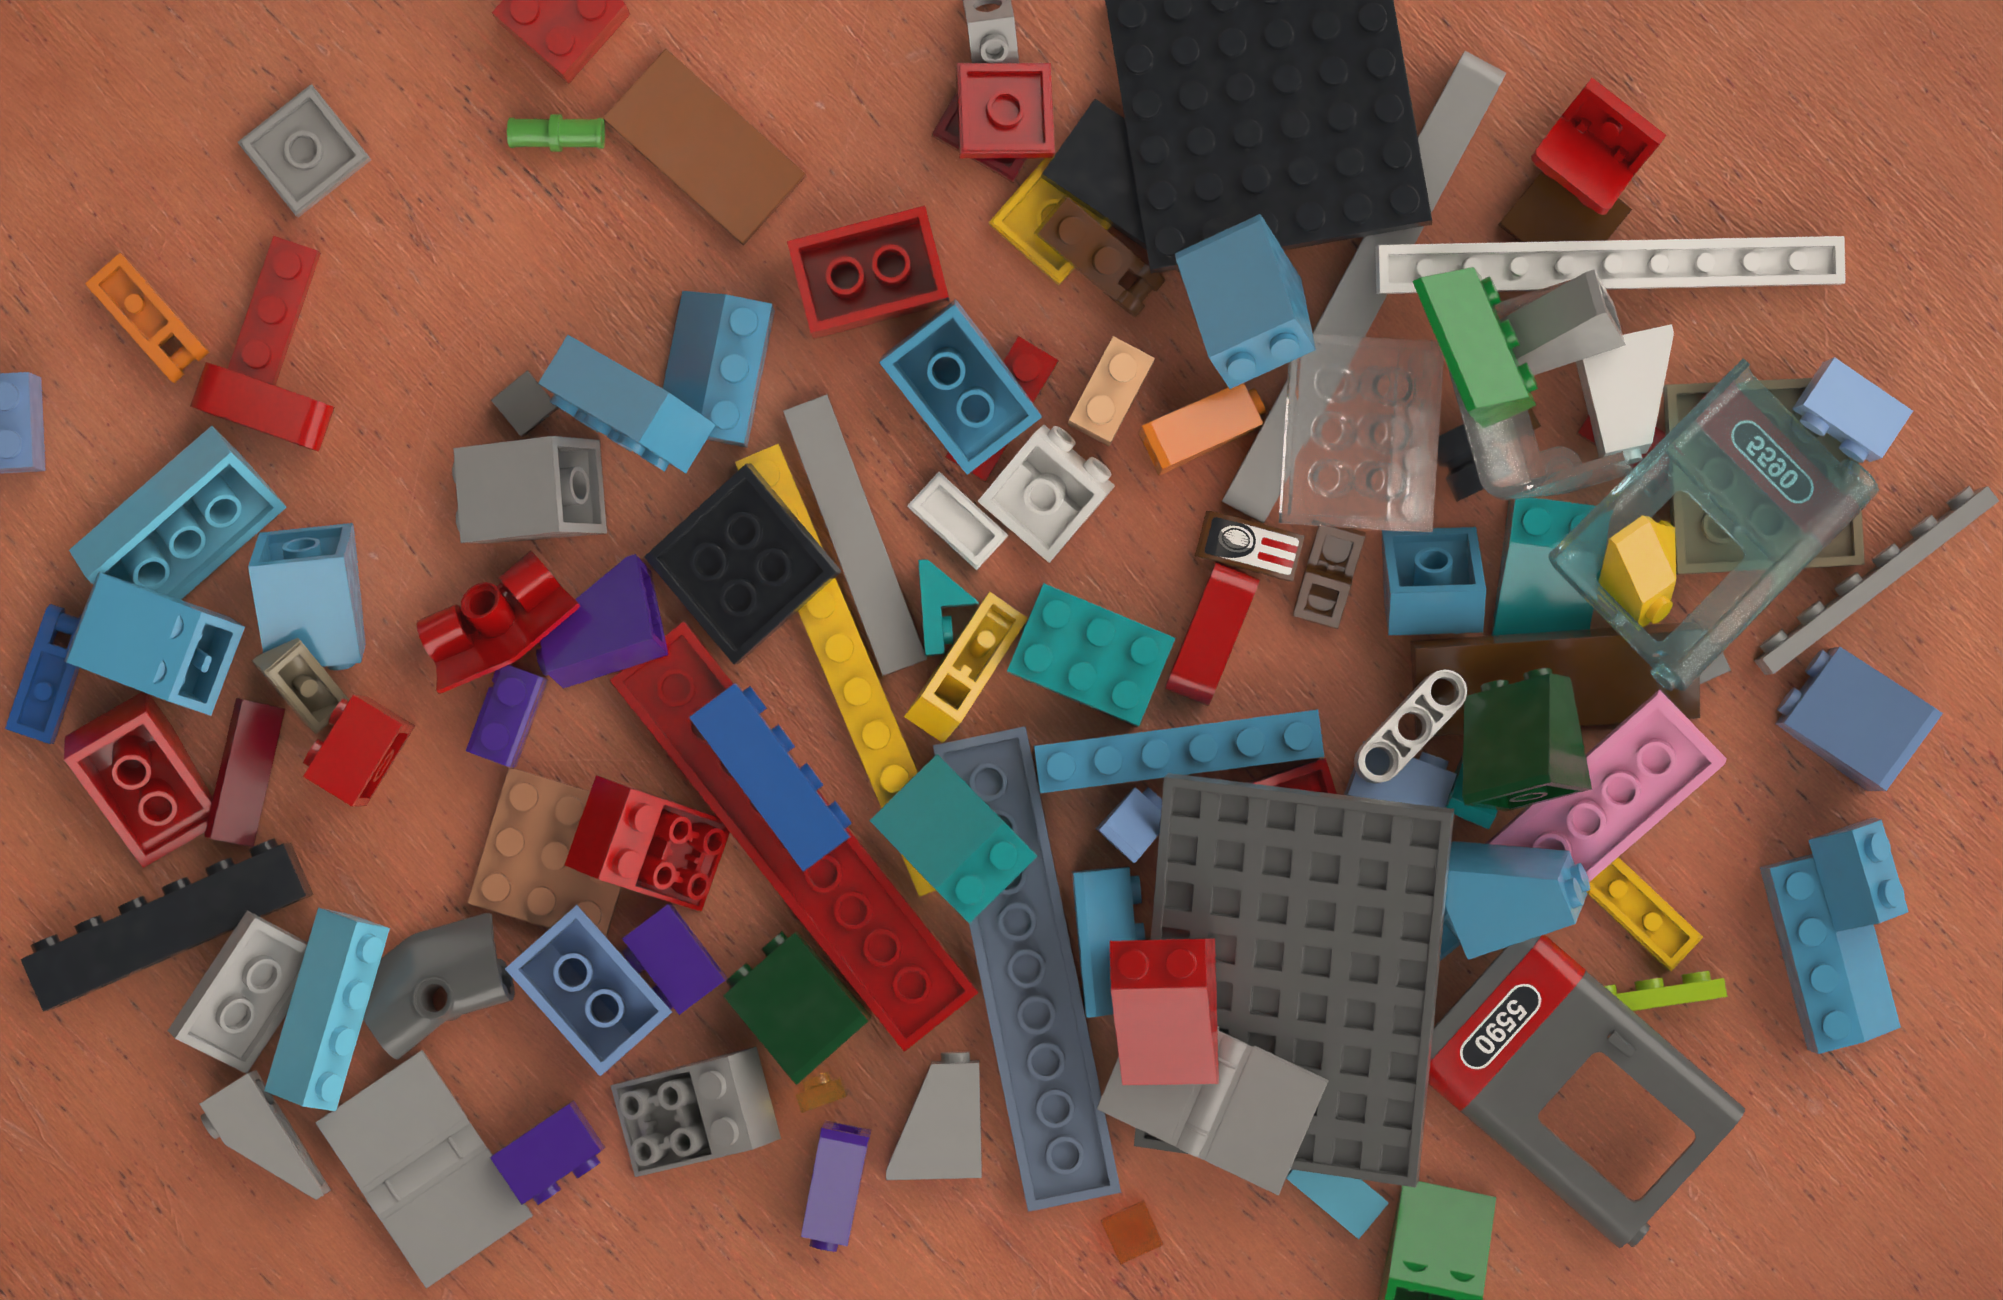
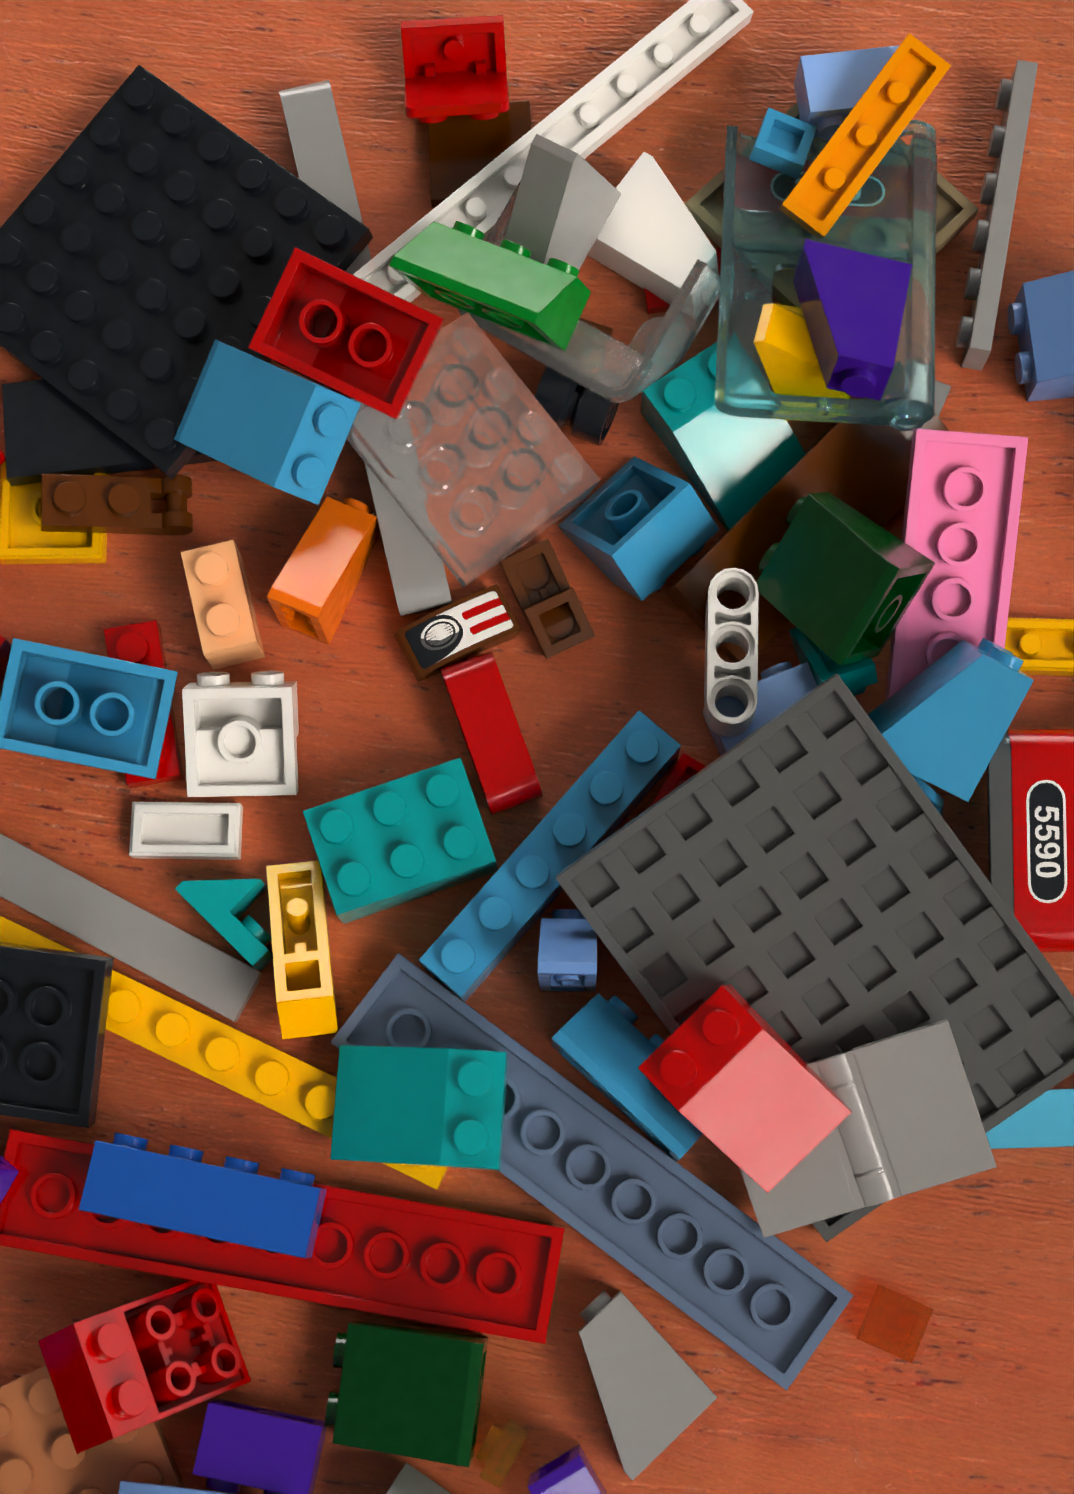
camera: 35 degrees left, 10 degrees down
none -> red slope [248,247,444,420]
none -> dark azure plate [749,107,817,179]
none -> light orange plate [779,33,952,241]
none -> dark purple slope [793,239,912,401]

